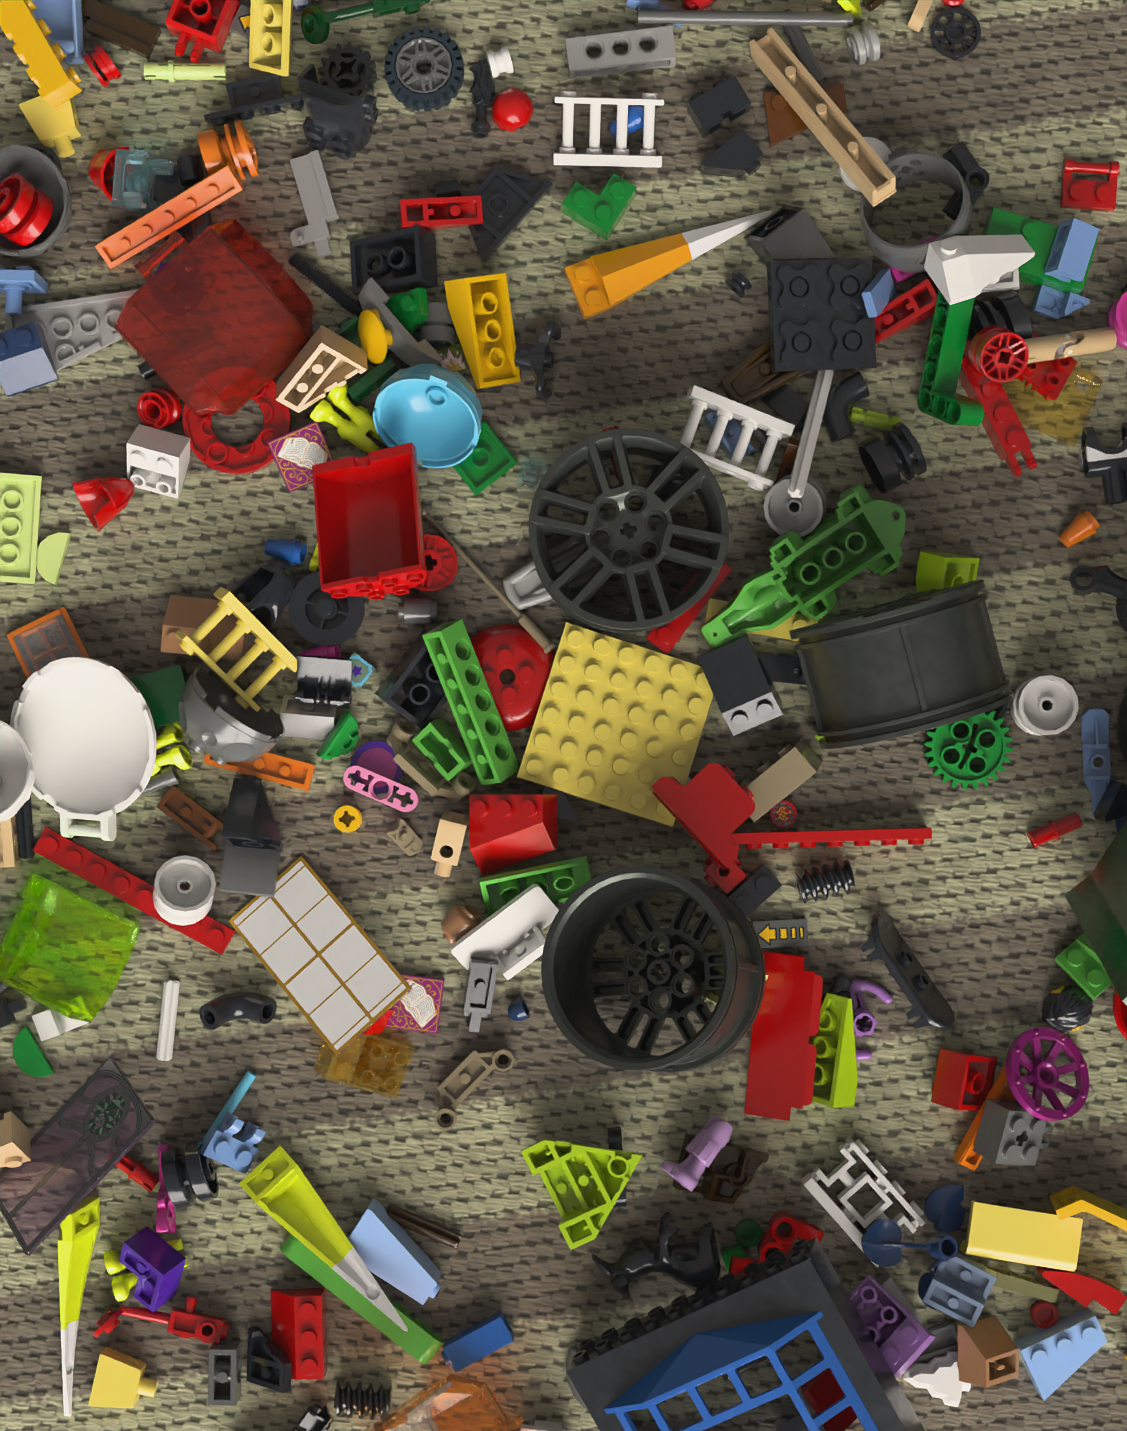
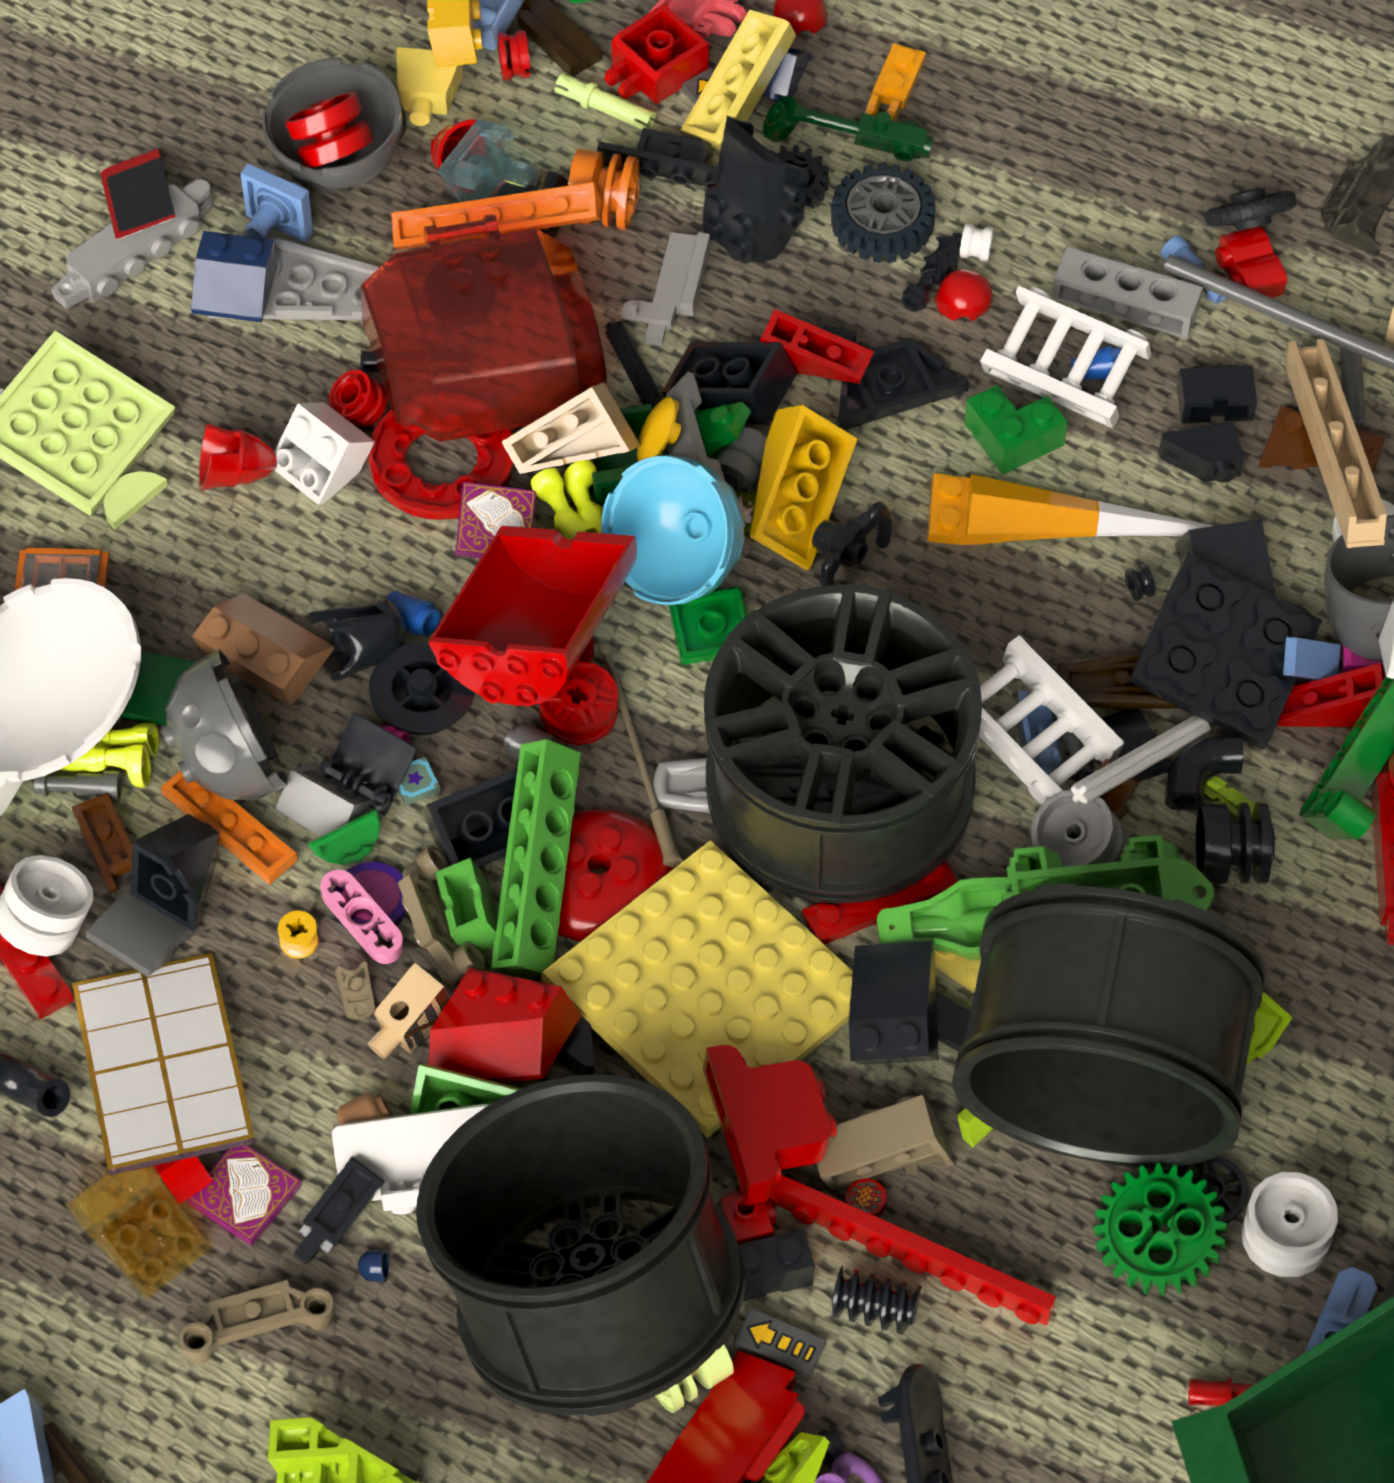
camera: 25 degrees right, 30 degrees down
light yellow fence [175,587,297,712] -> none

